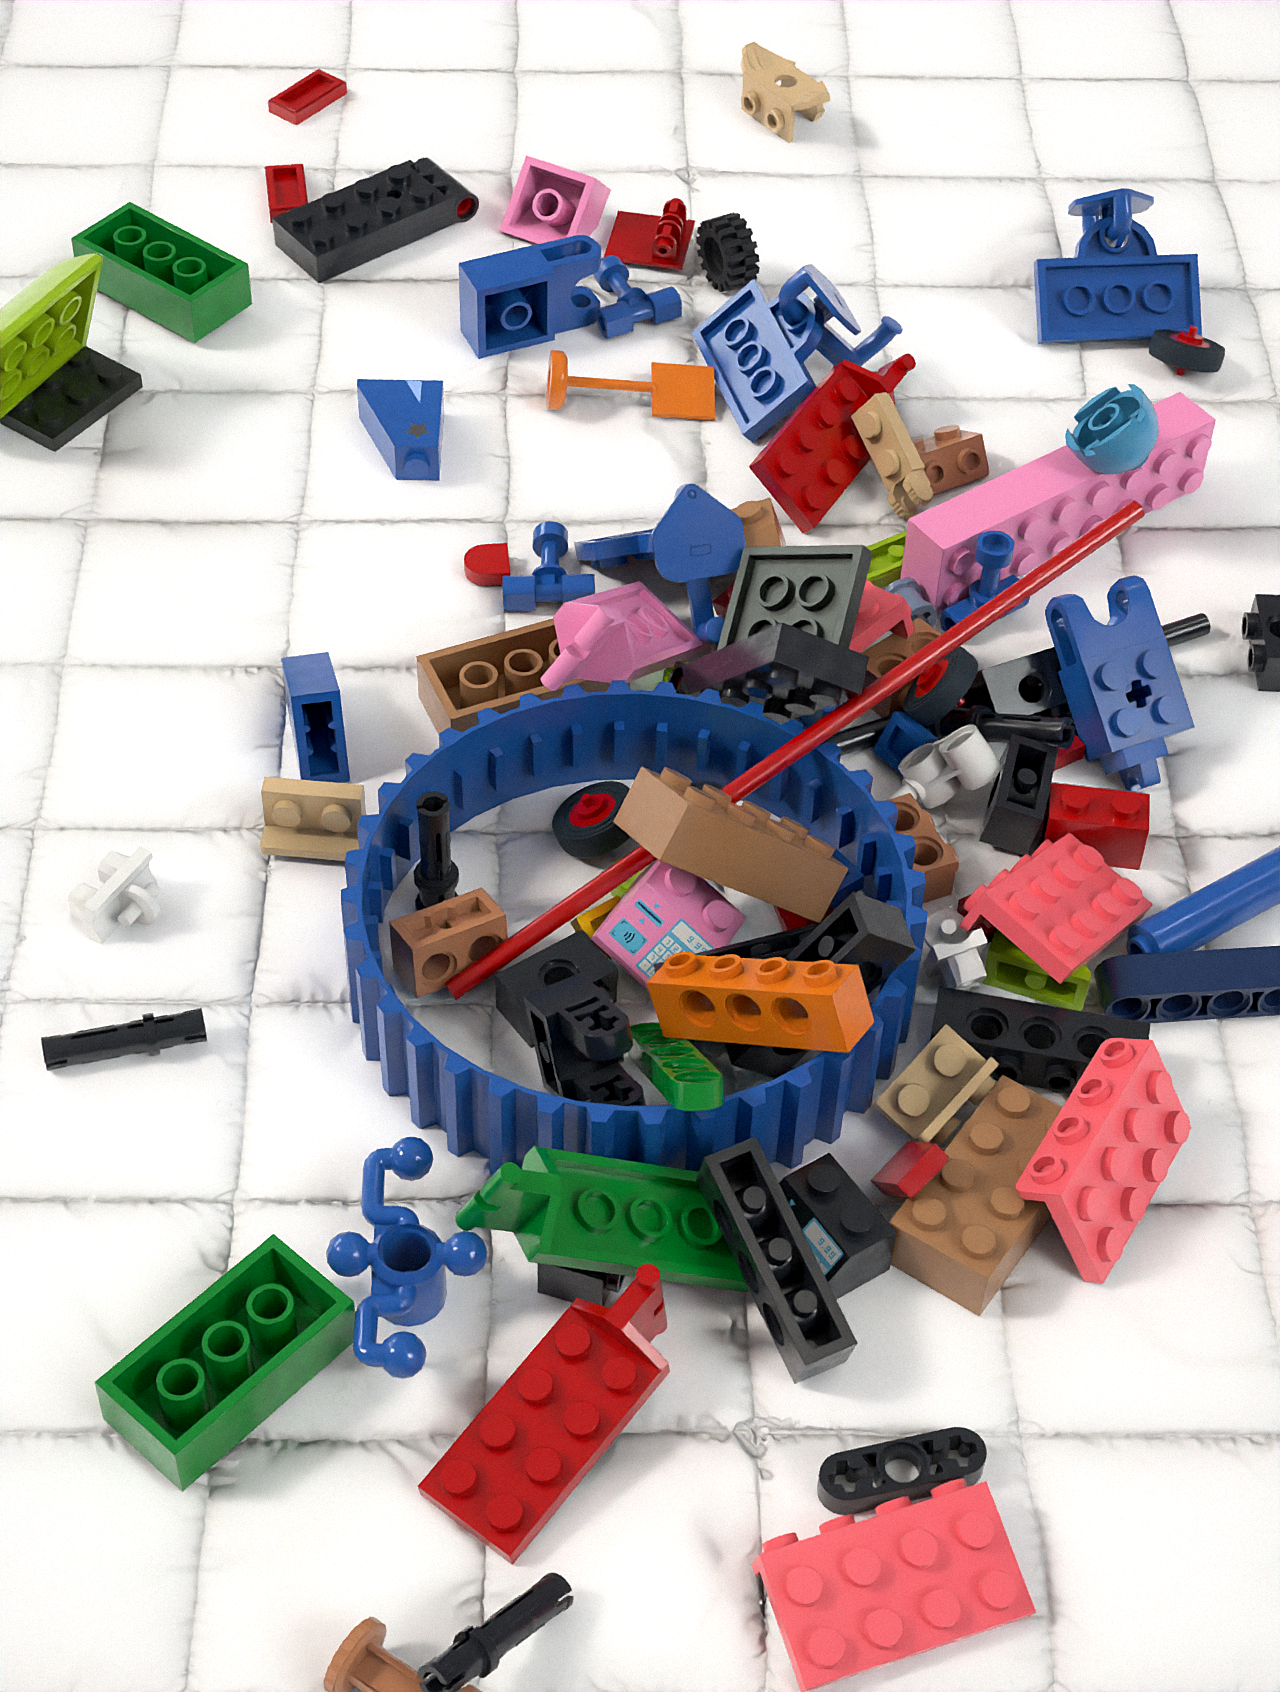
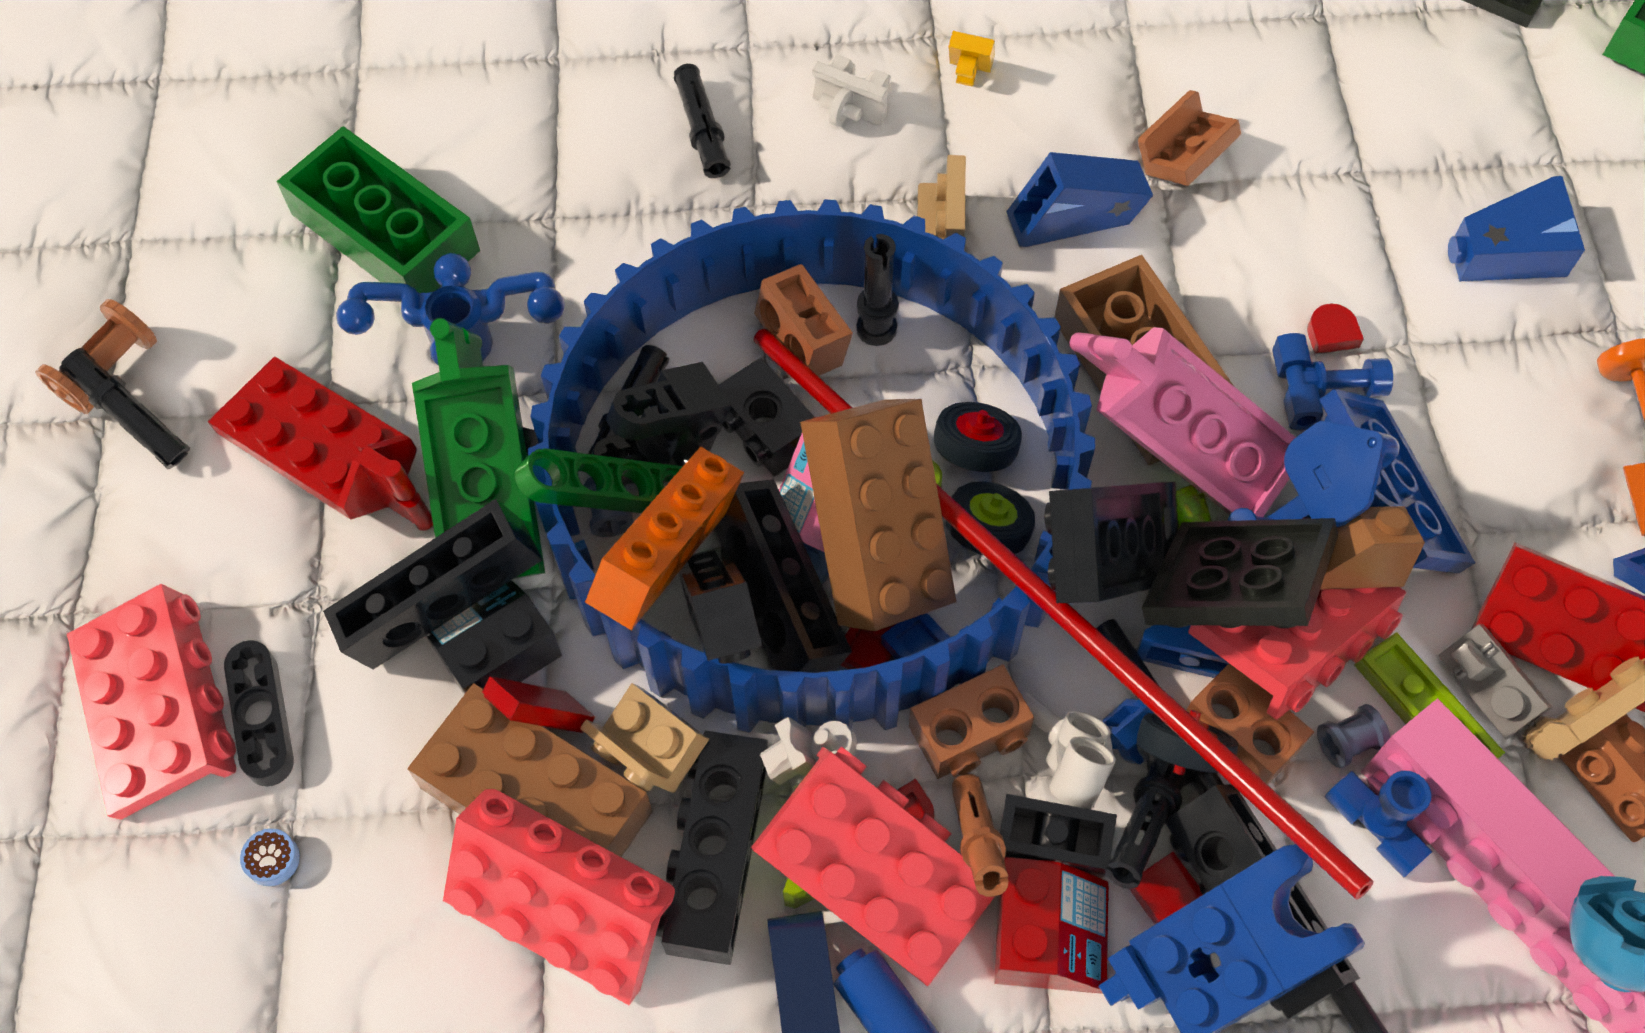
camera: 90 degrees right, 15 degrees up
none -> tile [240,829,300,886]
none -> yellow tile [948,31,995,87]
none -> nougat pin [952,774,1009,897]
none -> nougat bracket [1138,90,1241,186]
none -> light grey hinge [1438,624,1553,739]

